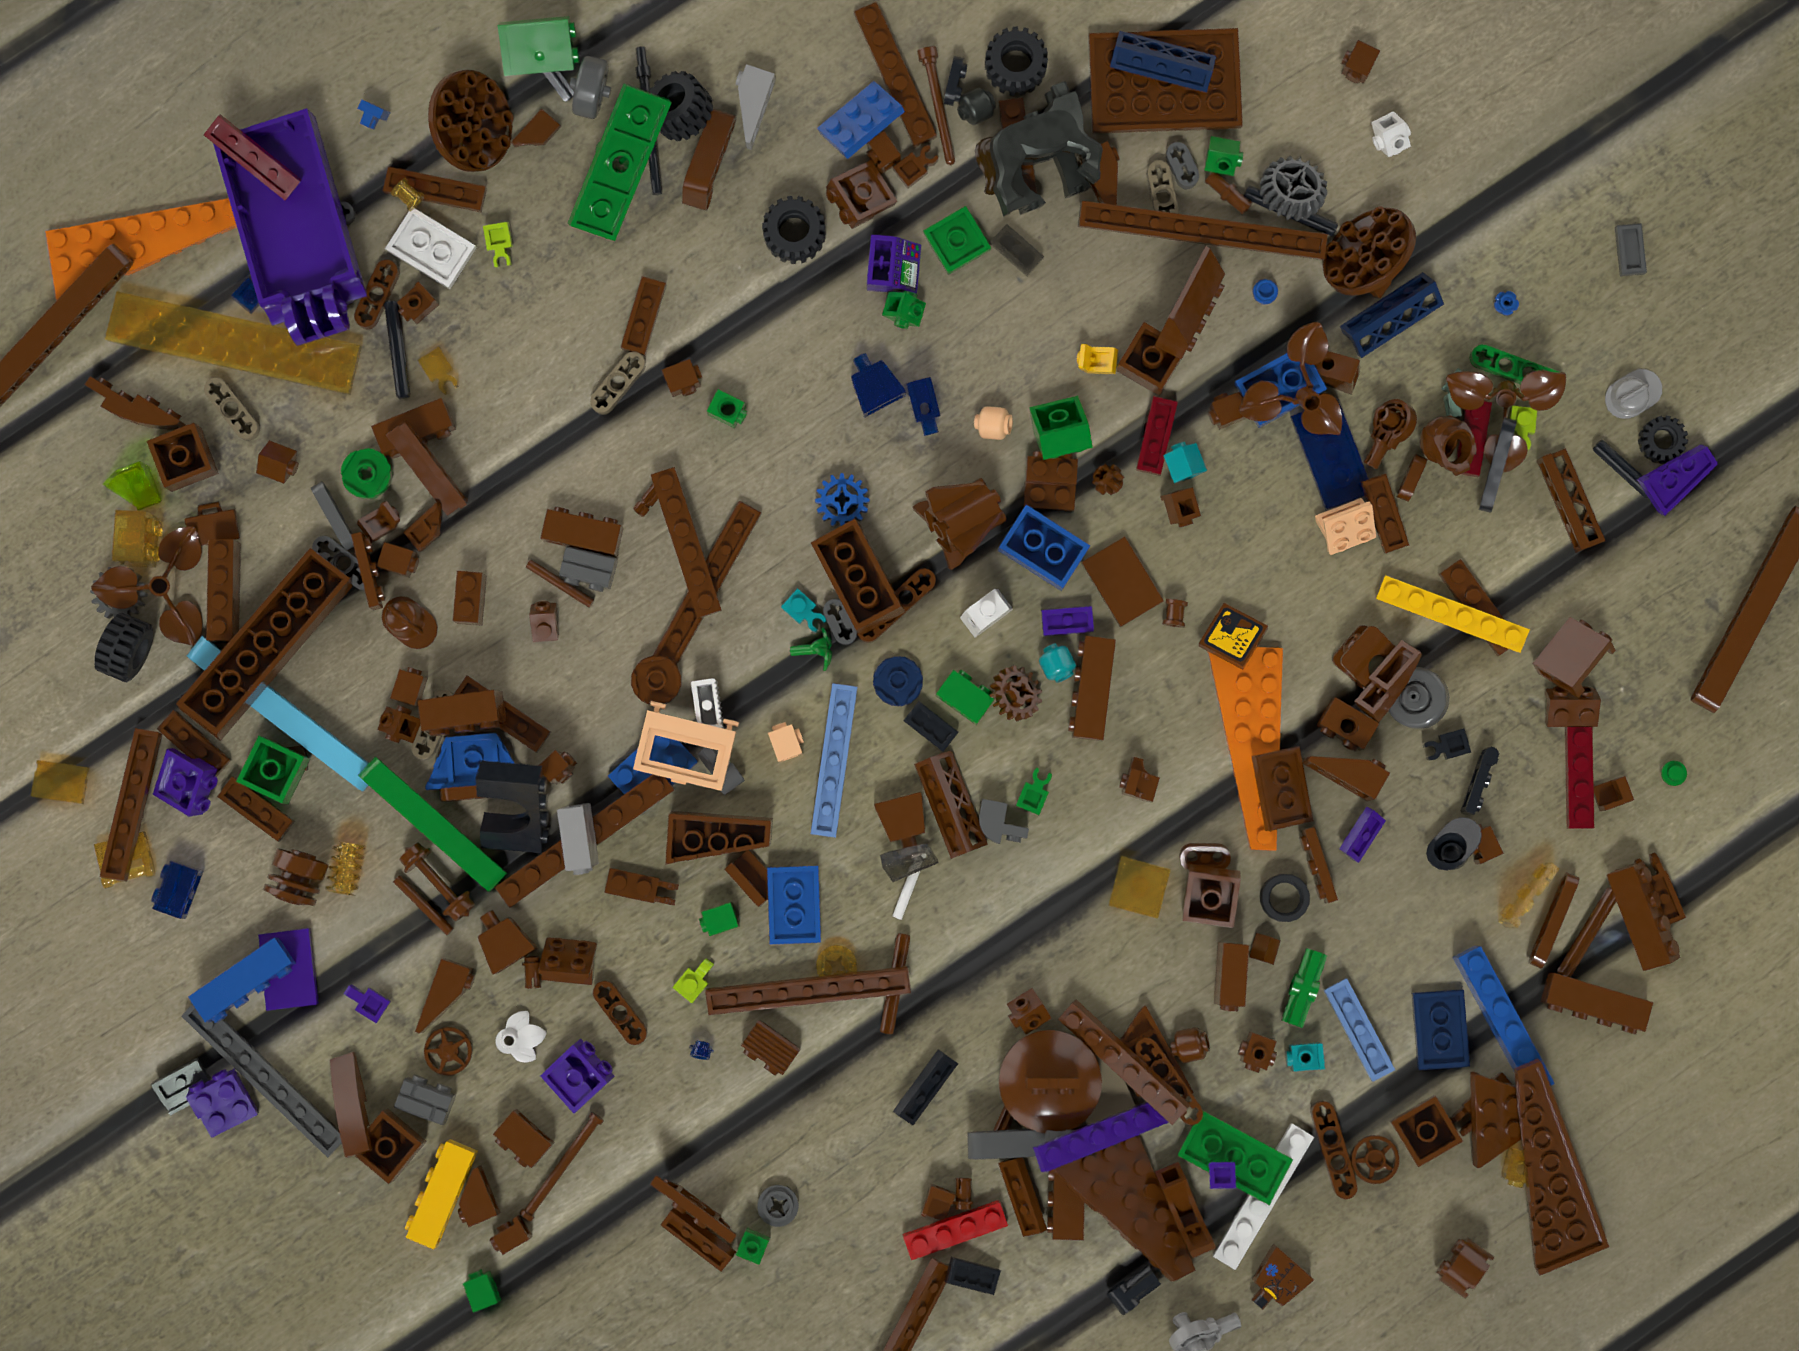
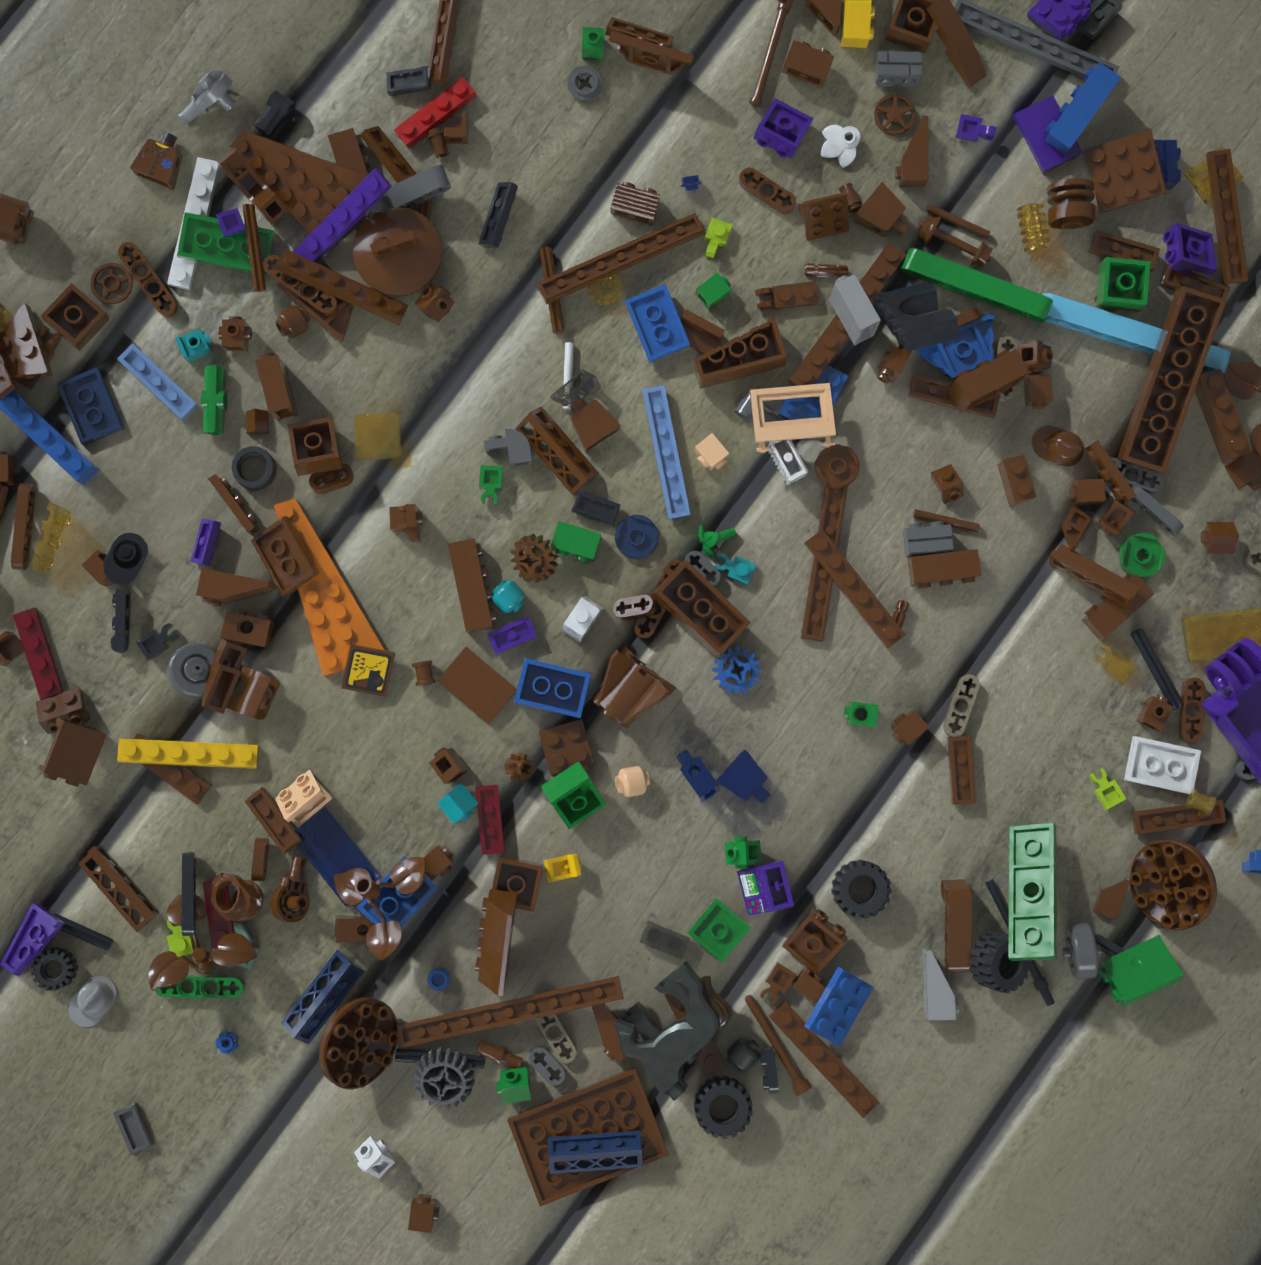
camera: 150 degrees right, 0 degrees up
none -> reddish brown axle [243,203,266,292]
none -> beam [613,595,657,621]
none -> reddish brown axle [805,263,848,278]
none -> reddish brown plate [1085,128,1167,214]

